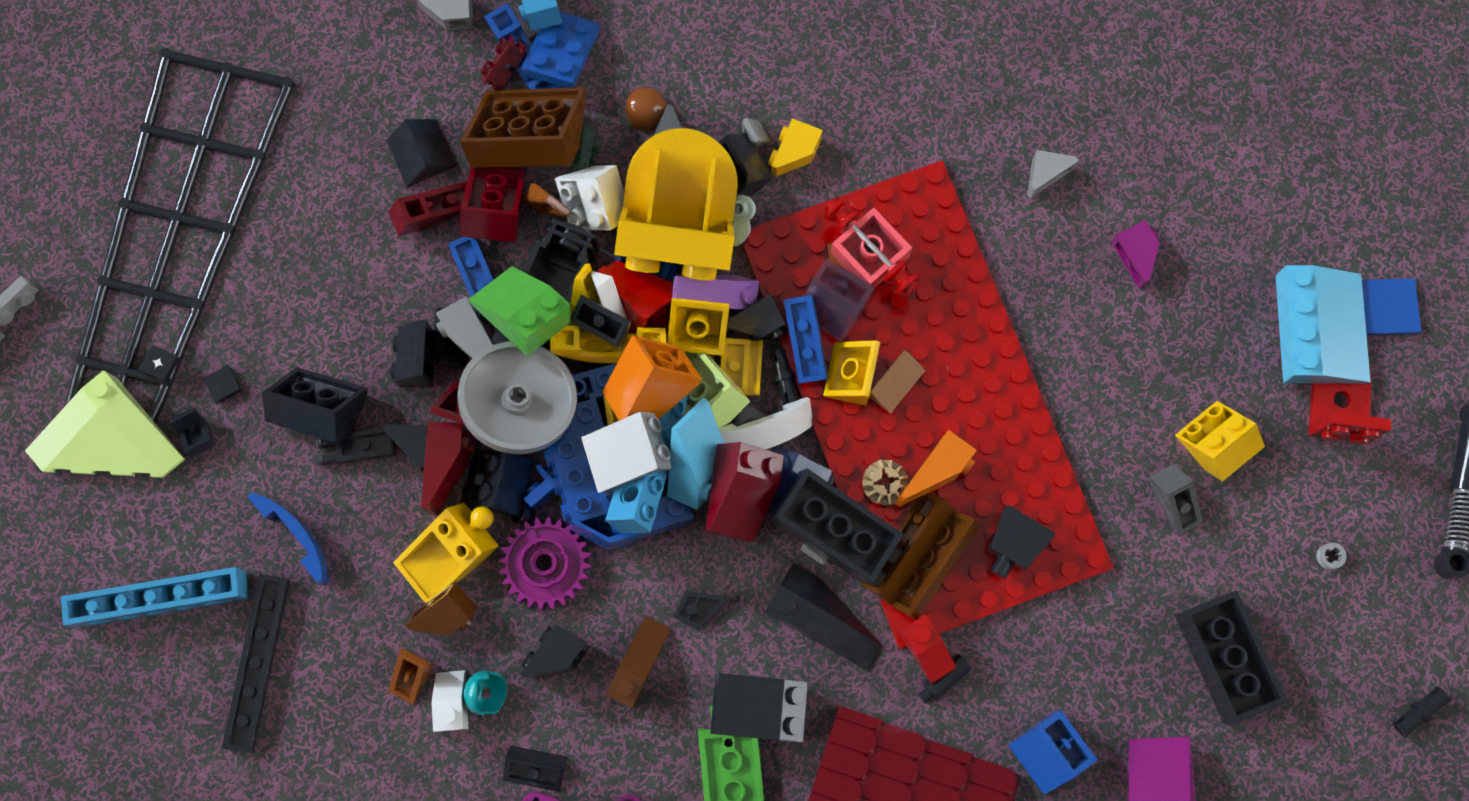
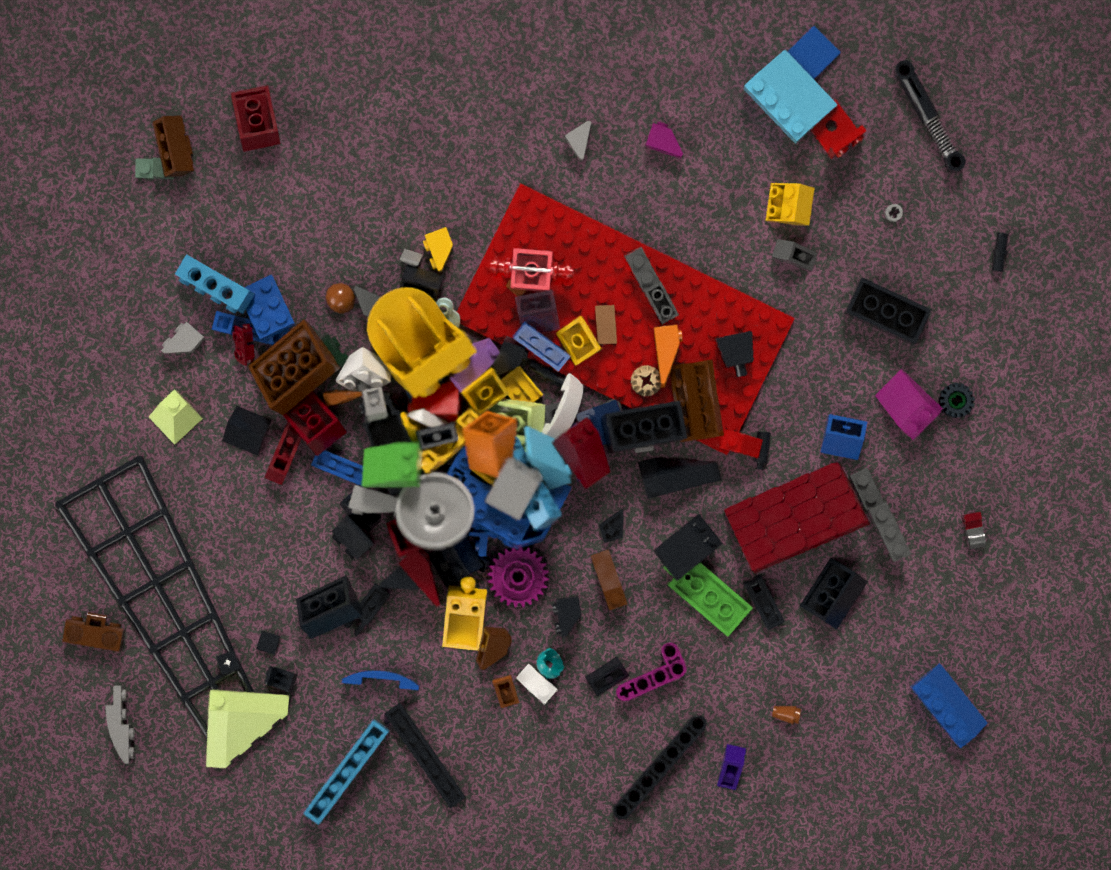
camera: 50 degrees left, 10 degrees up
none -> reddish brown piece [62,612,125,652]
none -> yellowish green slope [149,390,203,445]
none -> light grey slope [363,386,388,421]
none -> dark grey slope [624,247,679,324]

